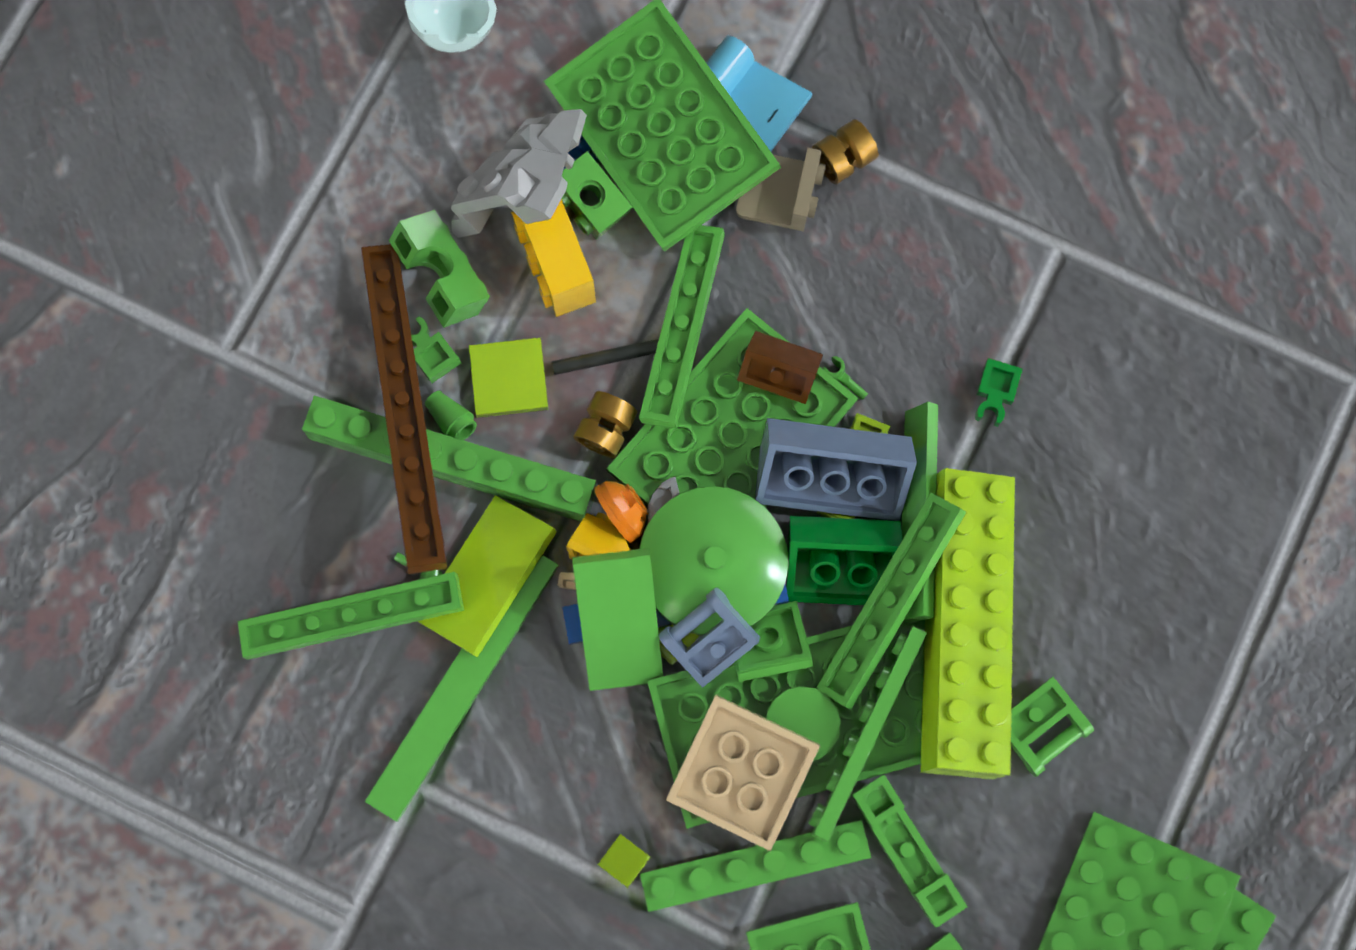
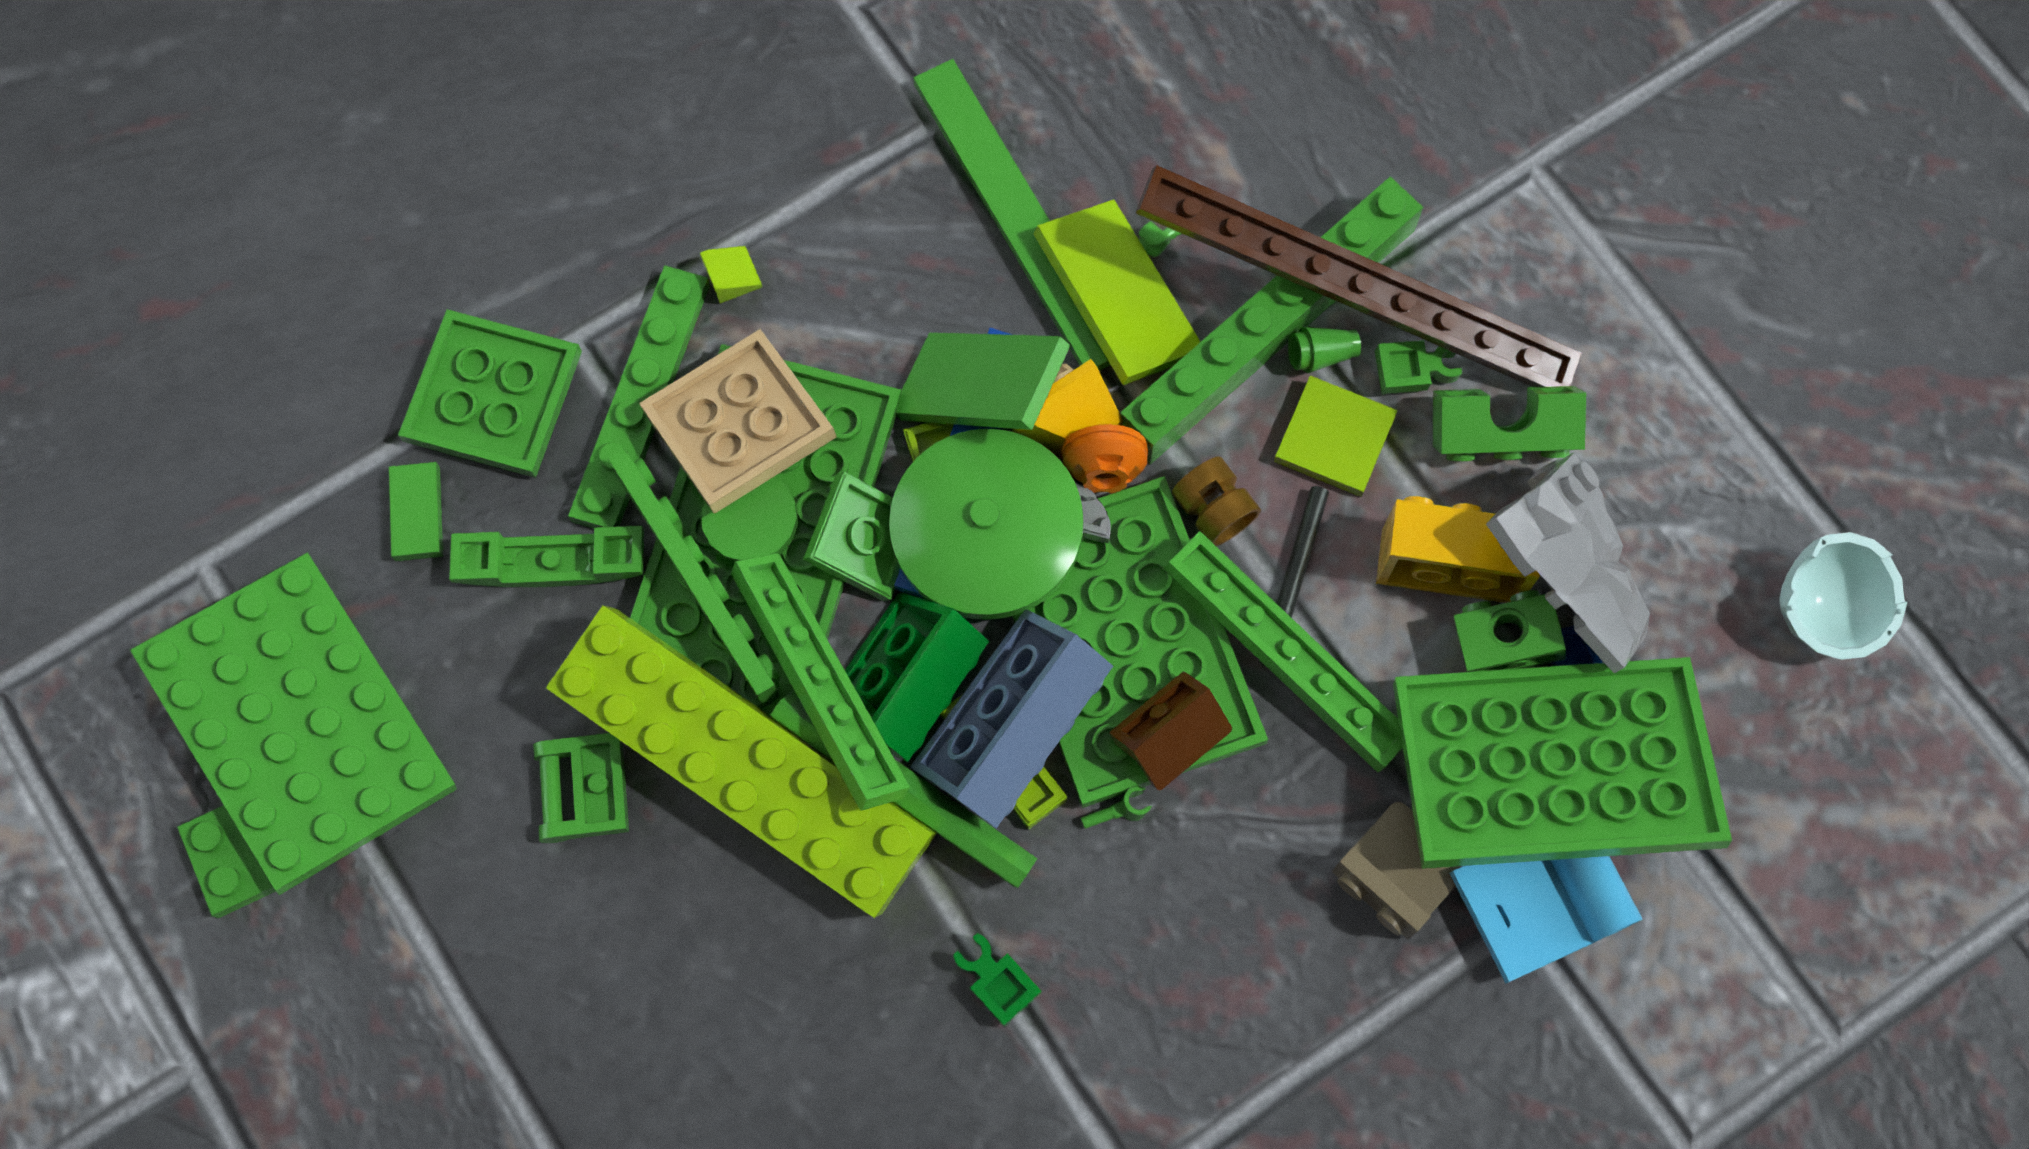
camera: 125 degrees right, 5 degrees down
bright green plate [237,572,464,660] -> none
sand blue plate [659,587,760,688] -> none
pearl gold wheel [812,119,879,184] -> none

